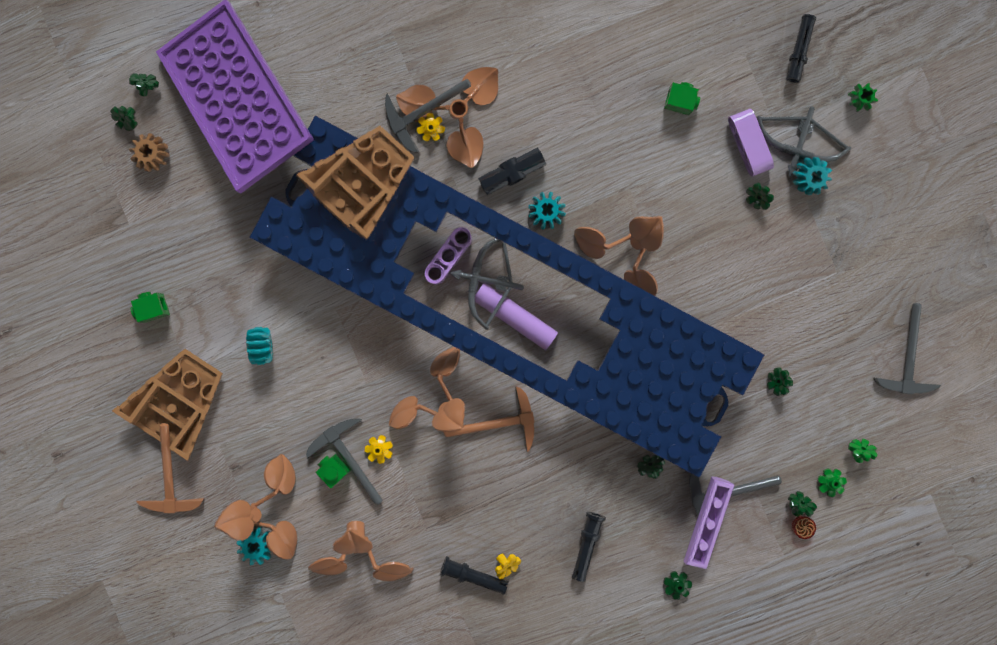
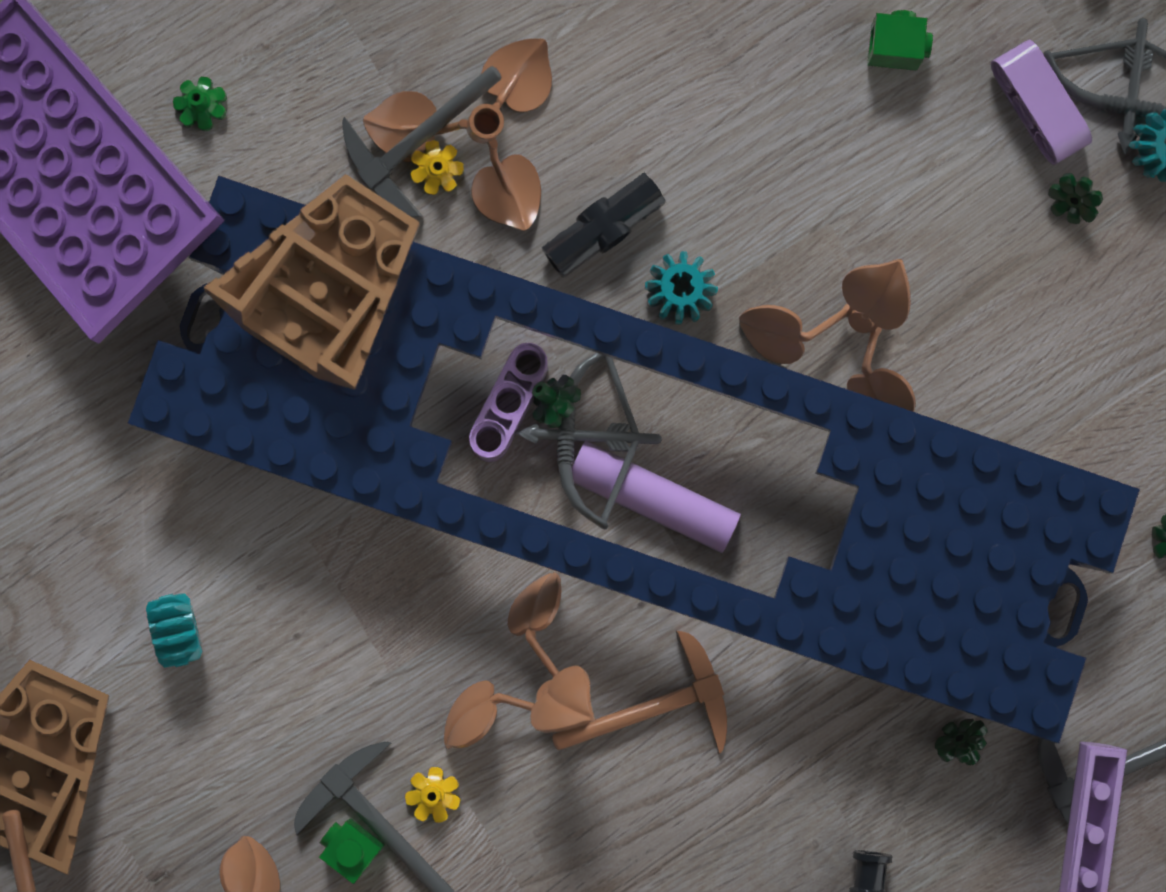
camera: 15 degrees left, 5 degrees down
none -> green plant [173,76,227,131]
none -> dark green plant [532,375,581,428]

